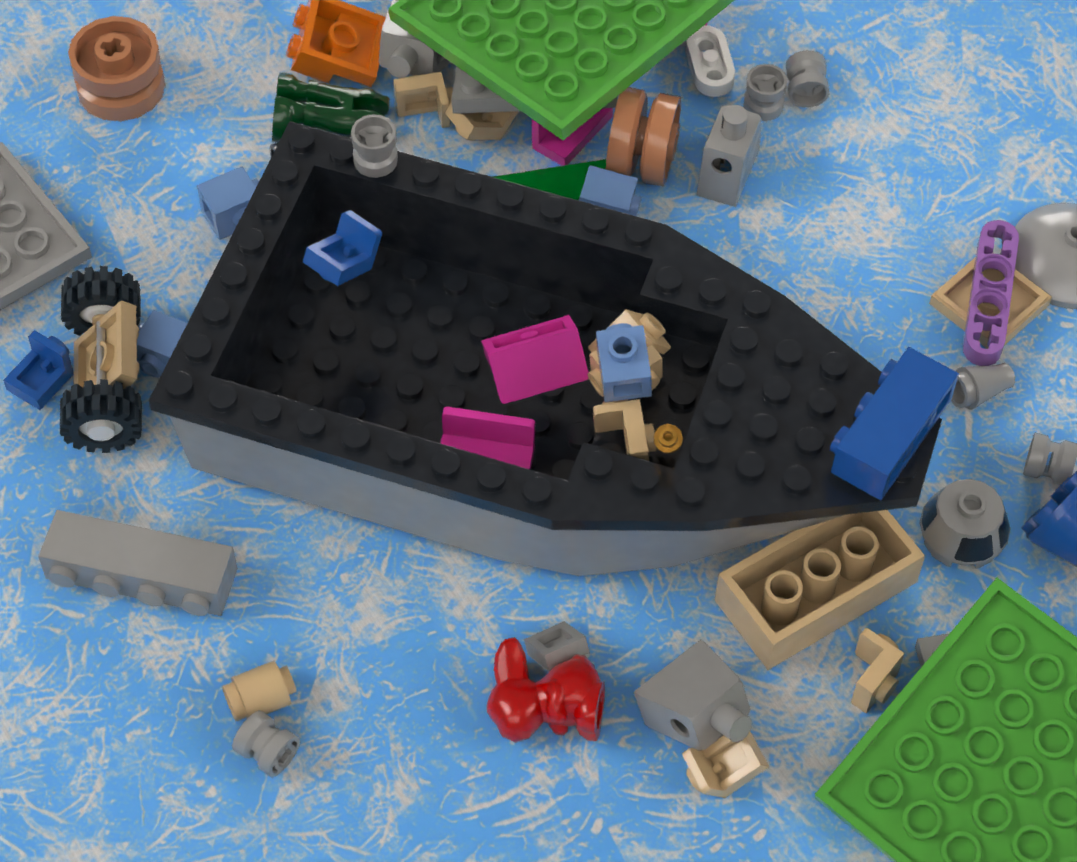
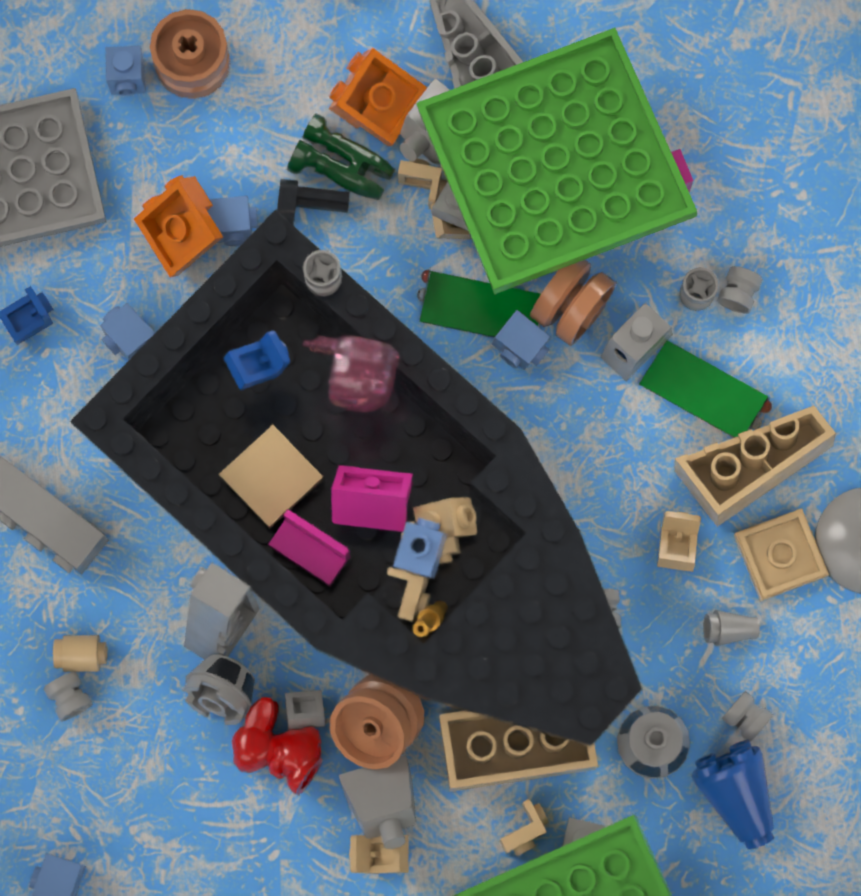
camera: 25 degrees right, 20 degrees up
plate [60,266,142,453] -> none
white plate [686,26,735,97] -> none
blue brick [830,346,959,500] -> none
medium lavender beam [963,220,1019,366] -> none
none -> medium blue brick [105,46,146,96]
none -> orange plate [134,175,223,278]
none -> light grey cone [182,655,255,725]
none -> light grey wedge [184,562,260,660]
none -> tan tile [219,425,324,529]
none -> clear pink piece [303,336,399,413]
none -> nougat wheel [330,675,424,770]
none -> green piece [639,340,772,438]
none -> tan bracket [657,511,701,572]
none -> tan wedge [674,405,836,527]

